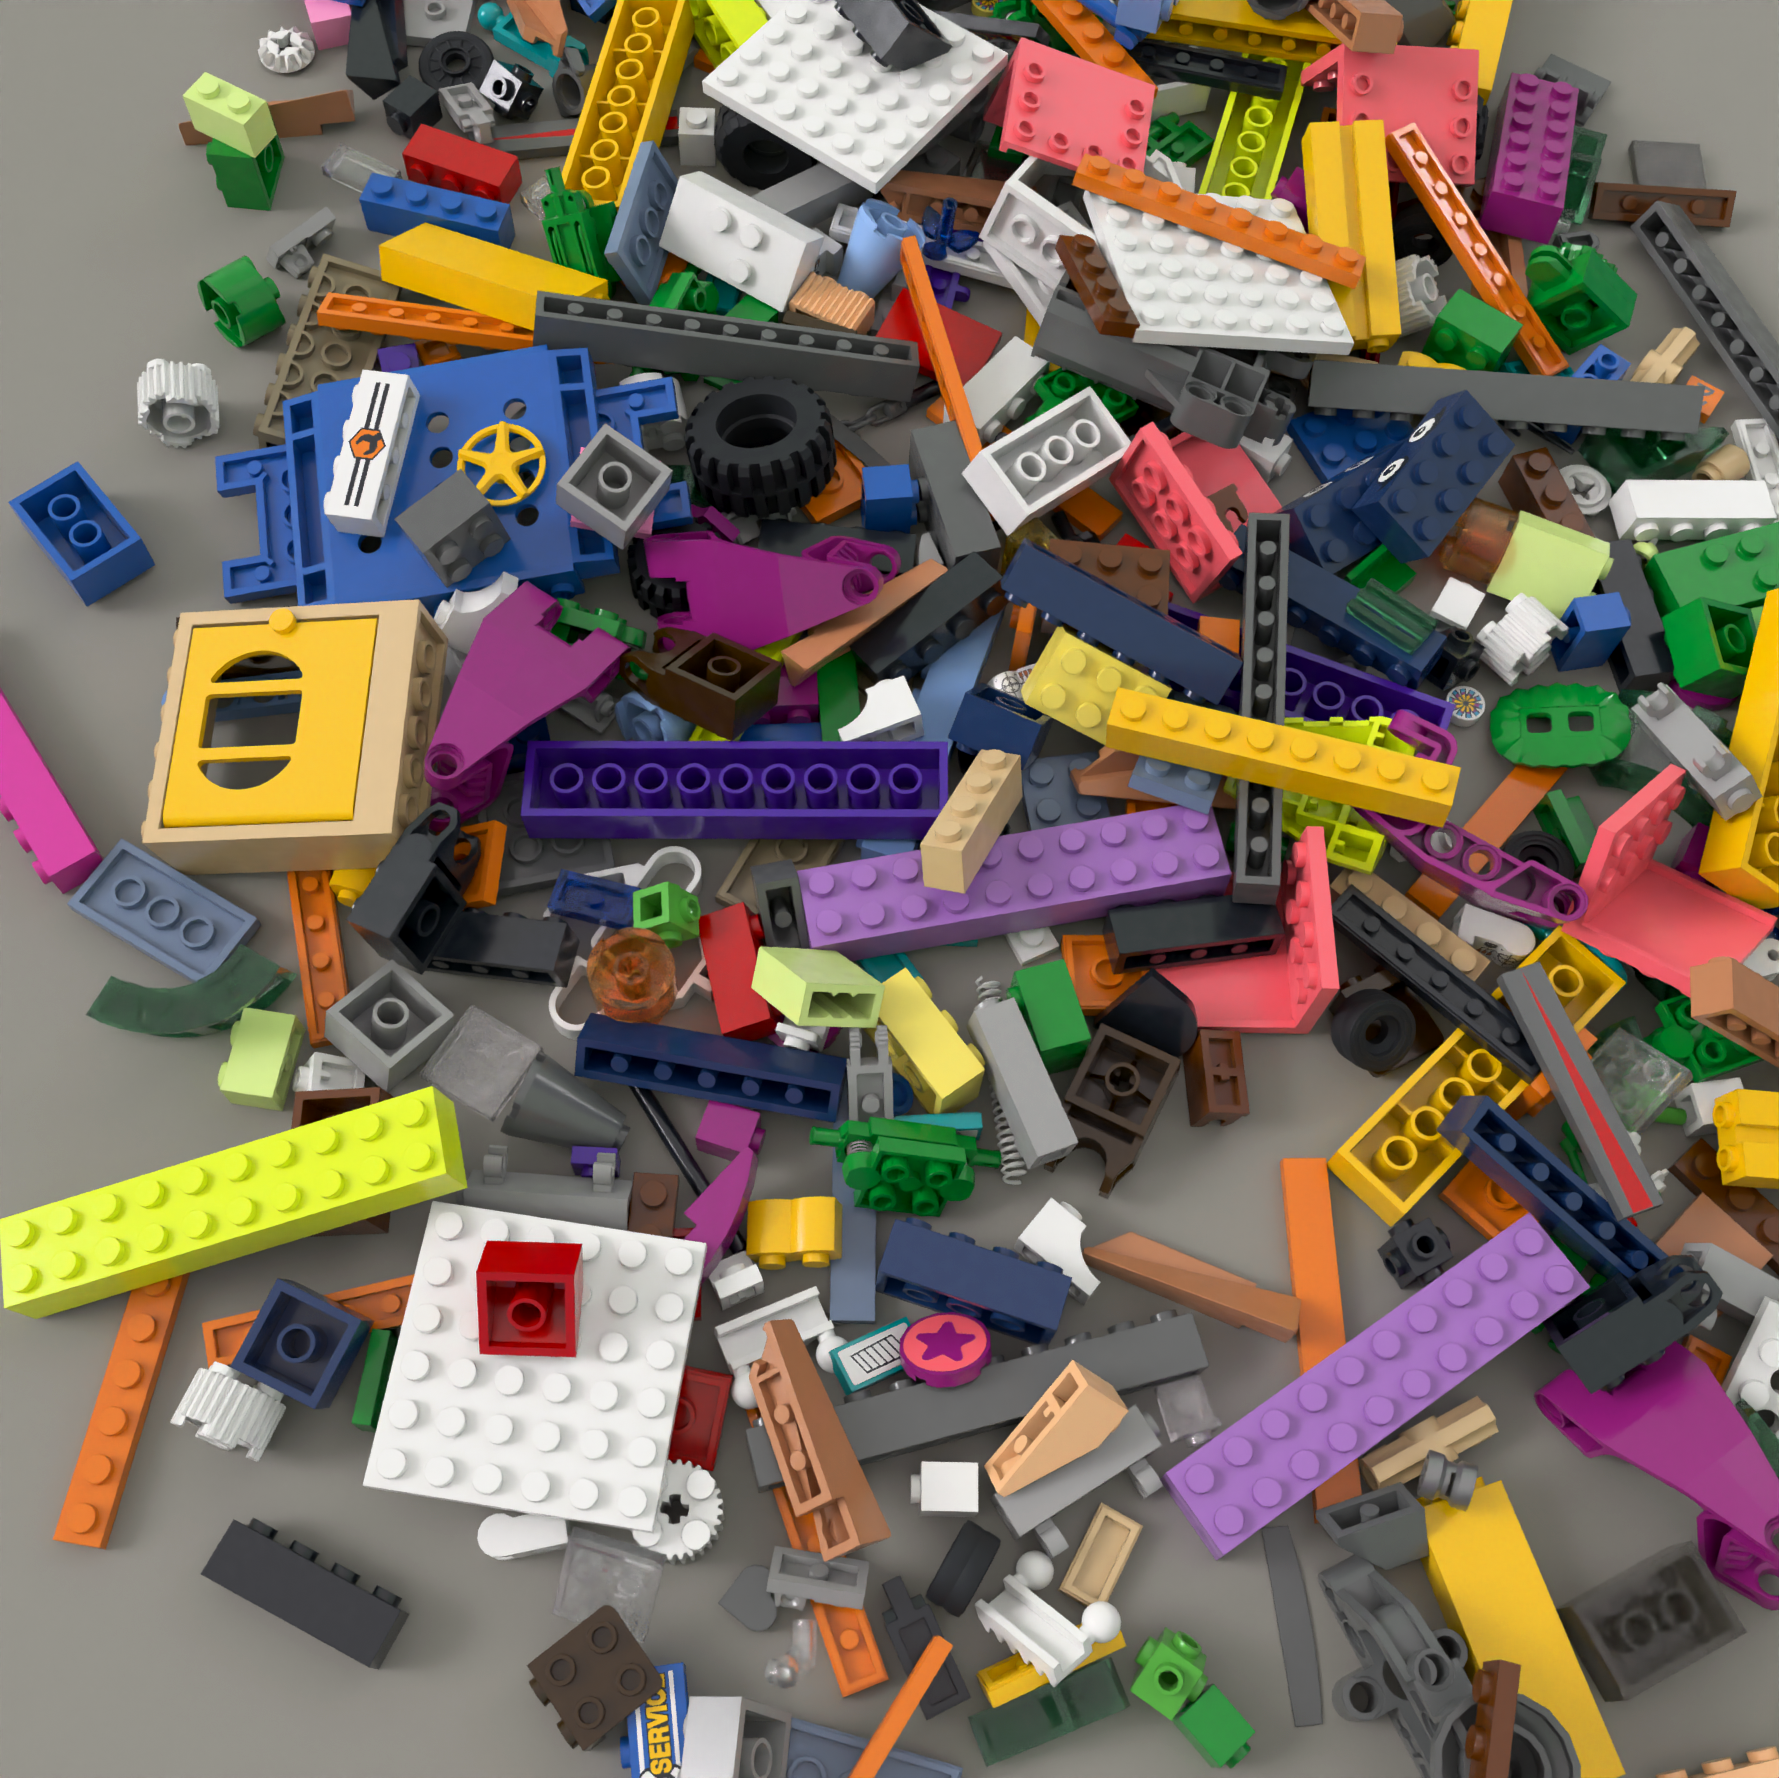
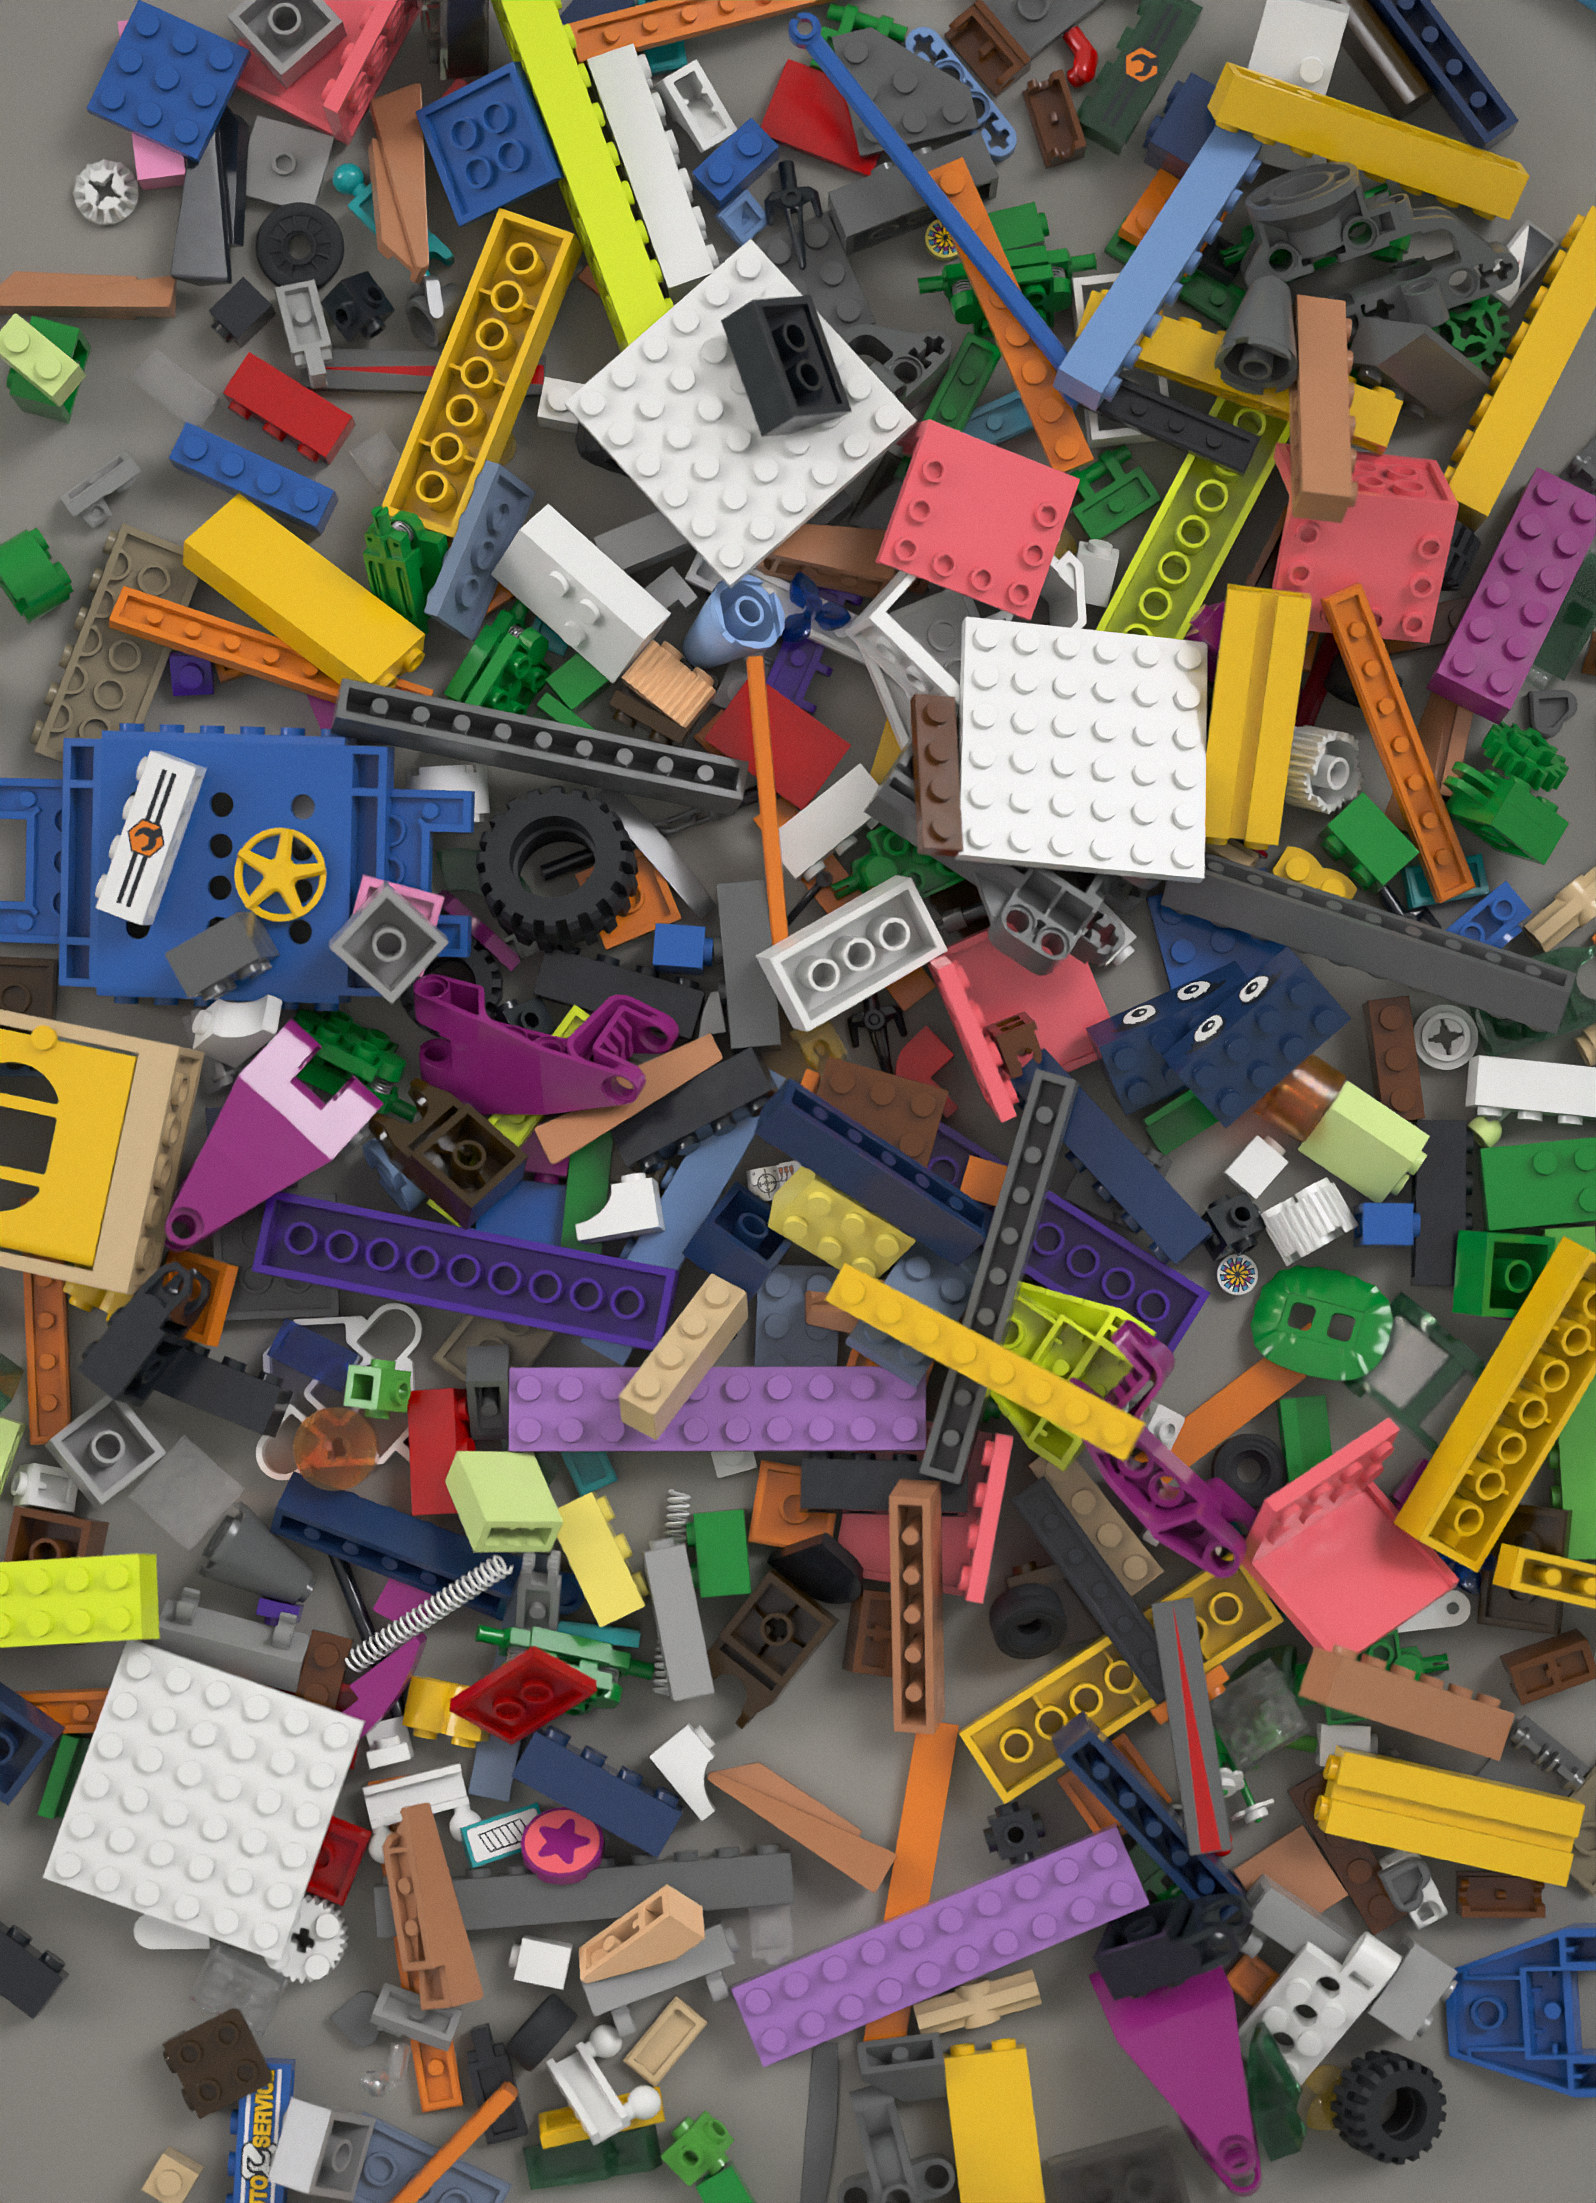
camera: 15 degrees right, 20 degrees up
red slope [476,1241,583,1357] -> none
black tile [931,10,1050,46] -> none
orange plate [1072,153,1366,289] -> none
clear green tile [1346,578,1438,655] -> none
flat silver wheel [1417,1449,1478,1512] -> none
light grey brick [1631,682,1763,821] -> none
none -> white piece [345,1554,513,1672]
none -> red tile [449,1646,597,1745]
none -> nougat brick [889,1479,945,1734]

